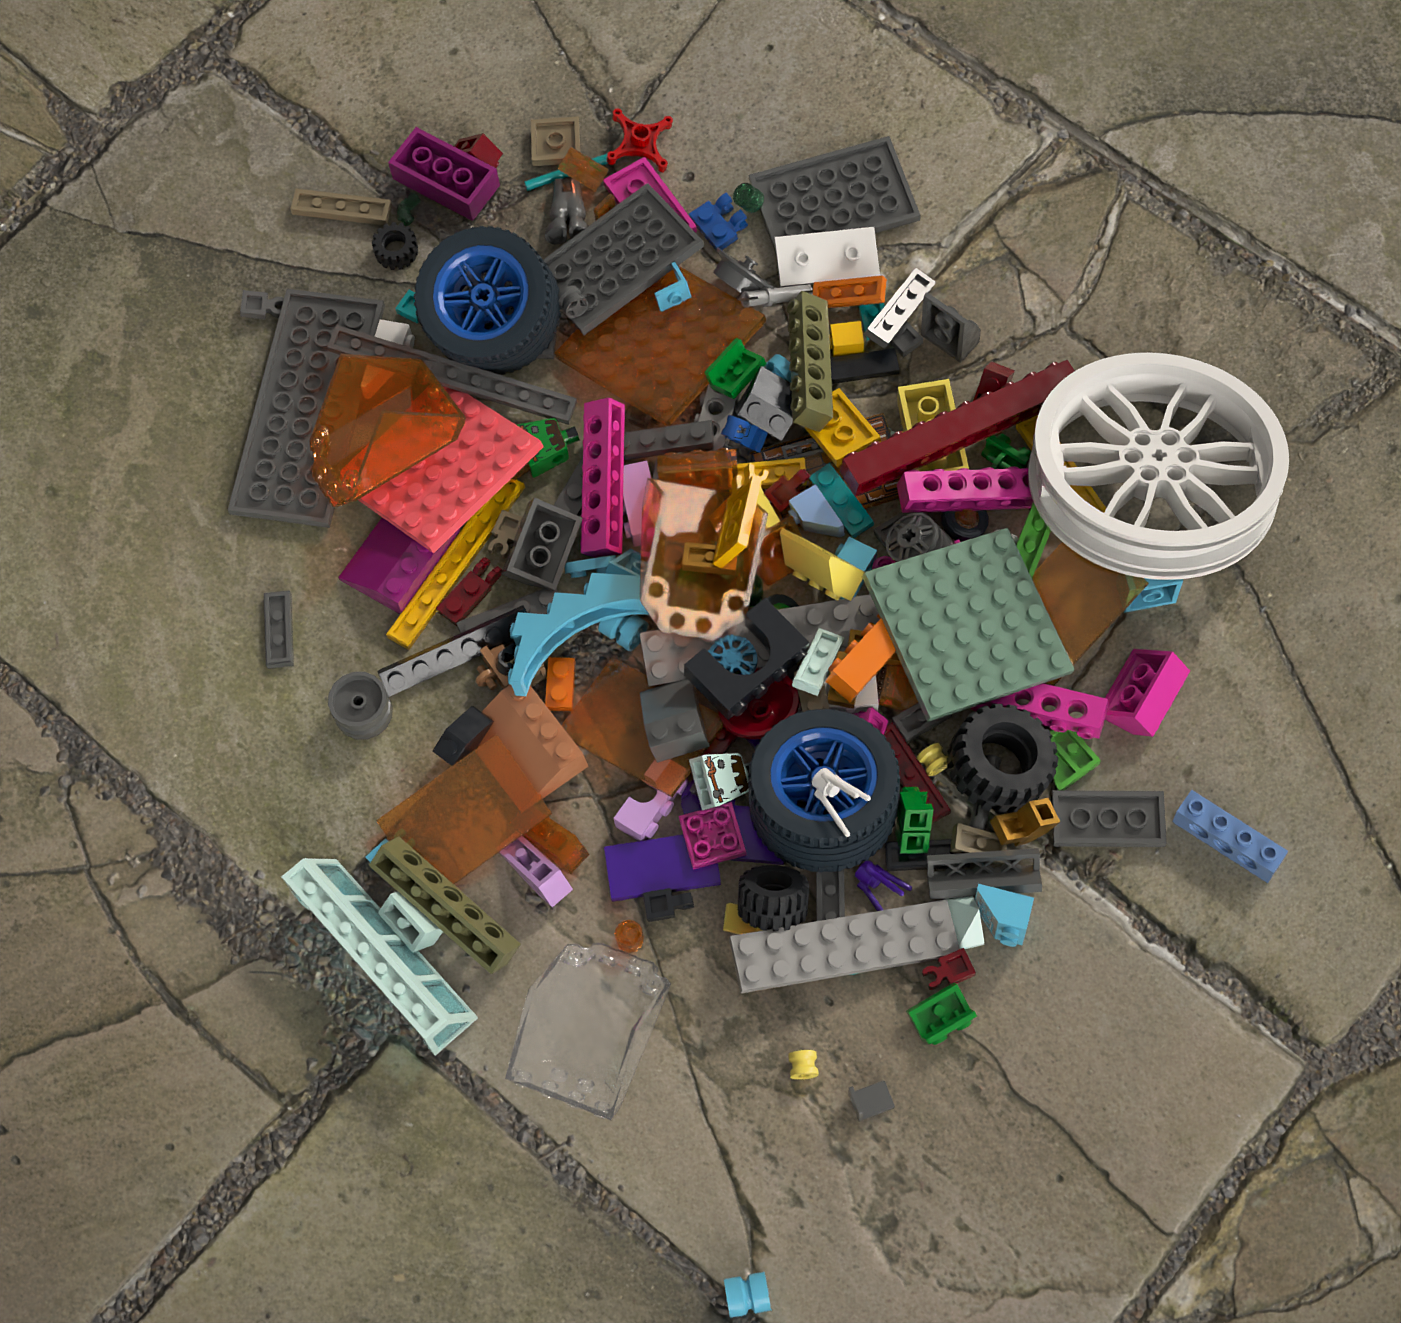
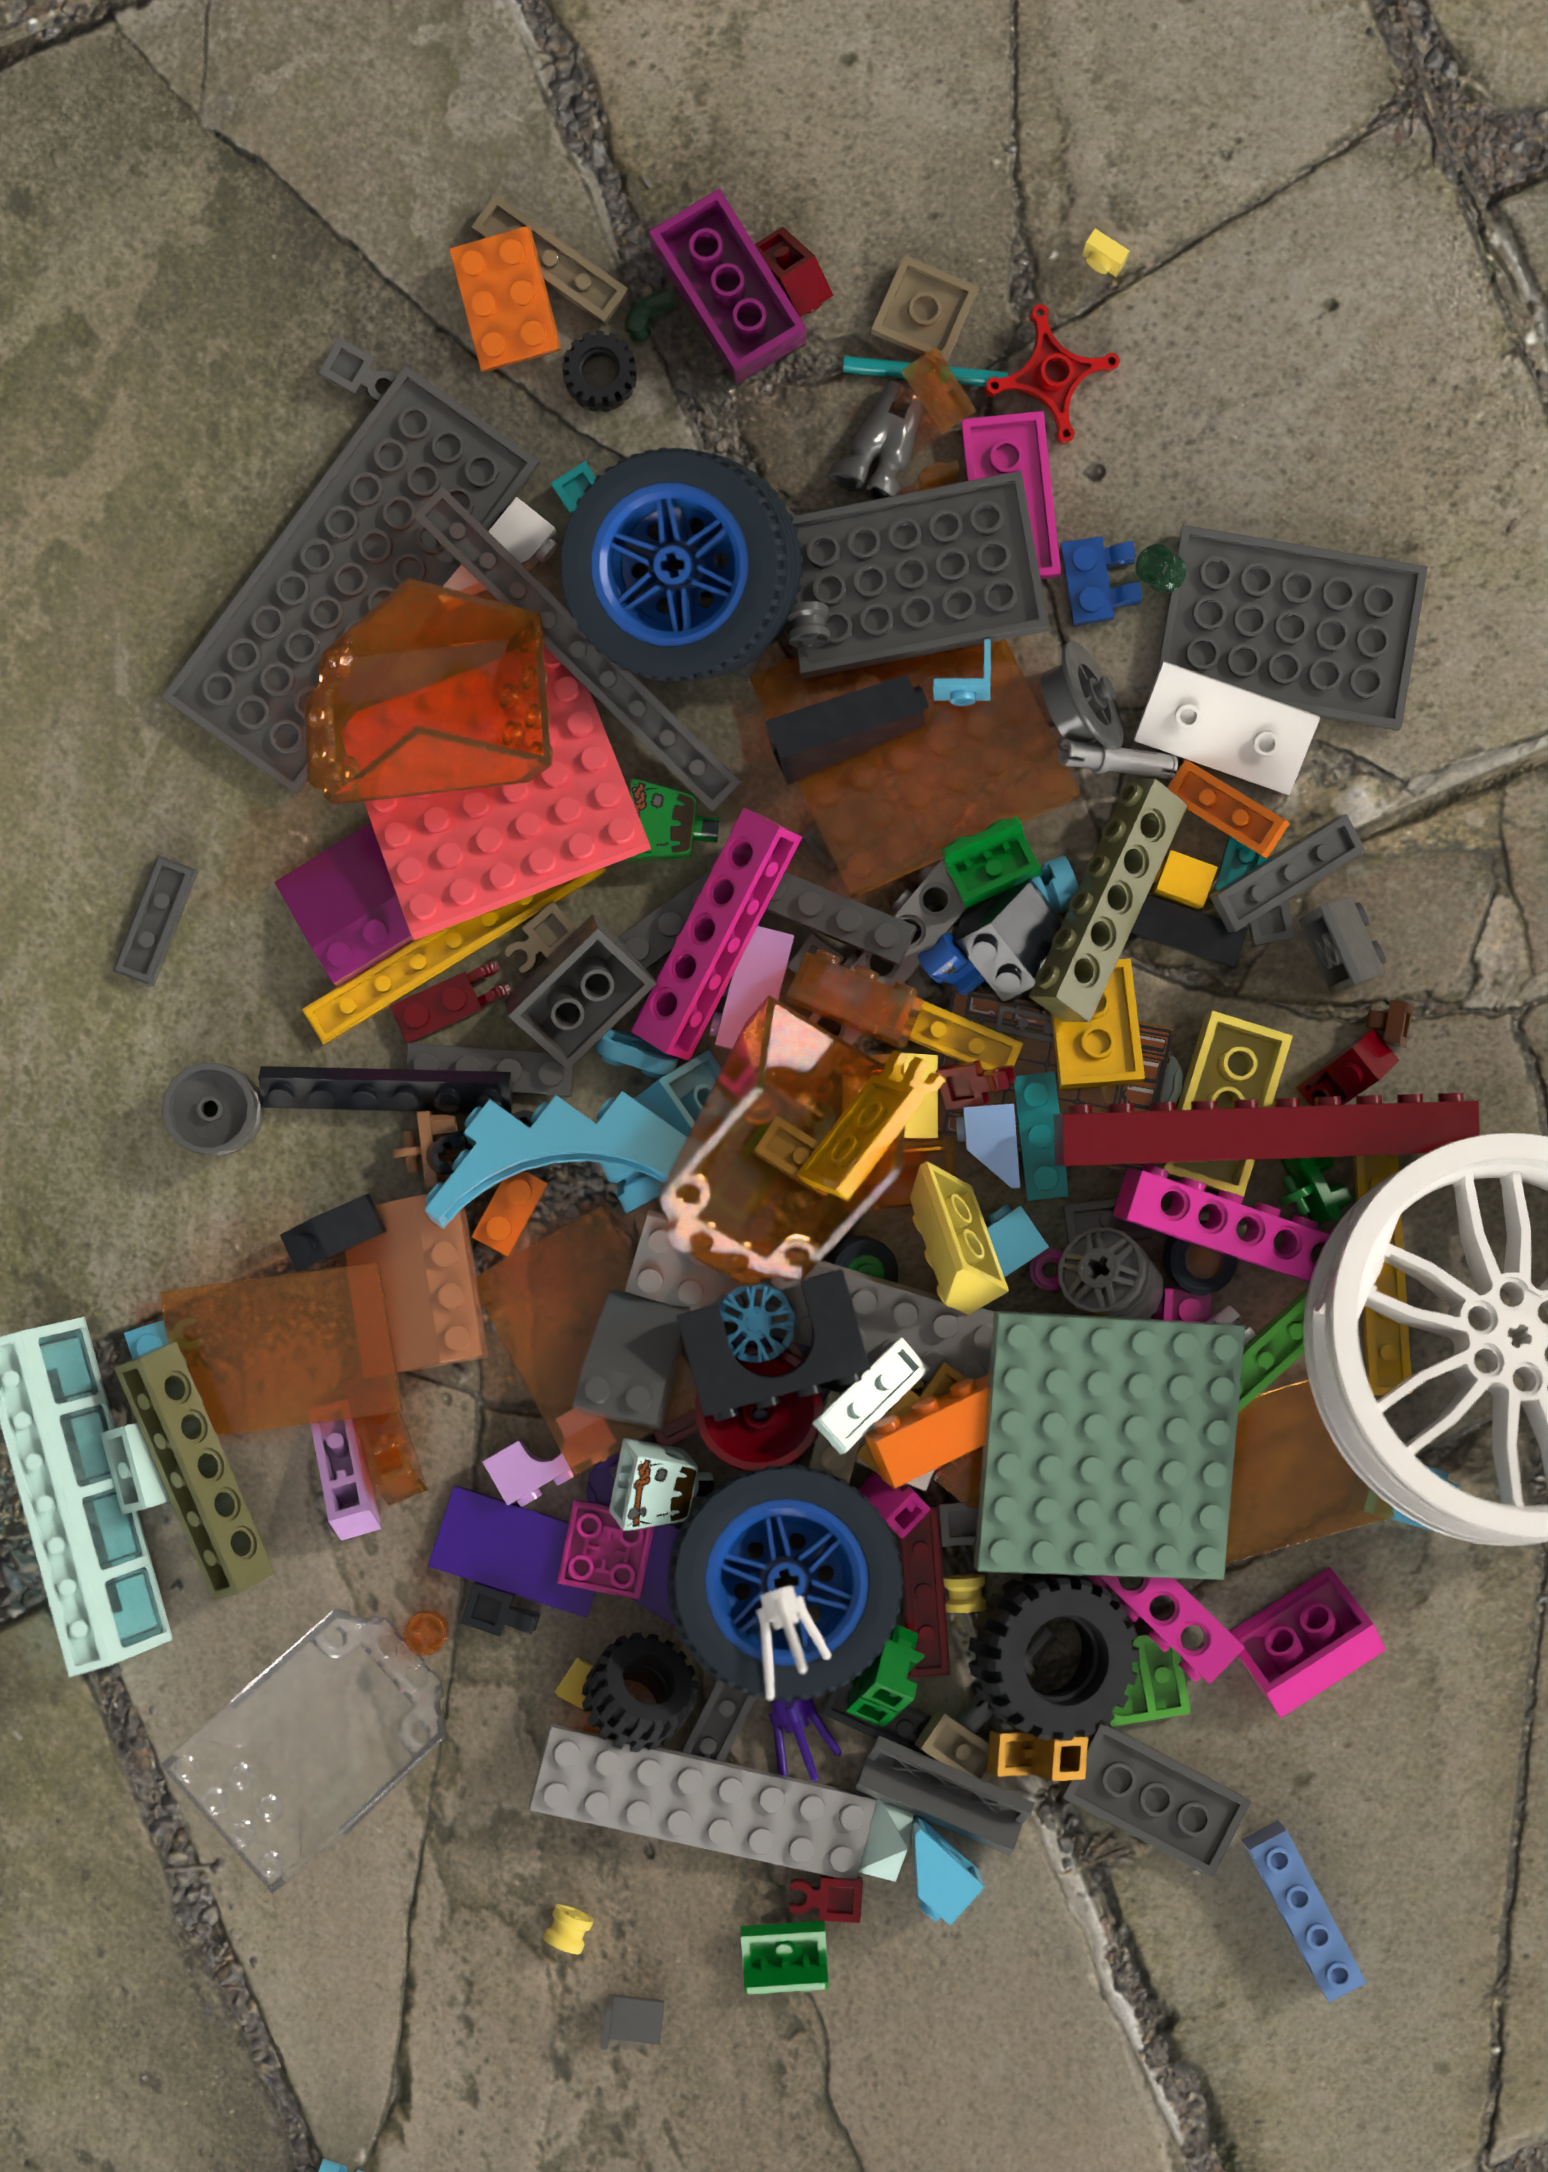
camera: 20 degrees right, 20 degrees up
none -> orange plate [449,226,562,372]
none -> black slope [765,675,929,785]
none -> light yellow plate [1082,229,1129,277]
none -> reddish brown tile [1366,1000,1413,1048]

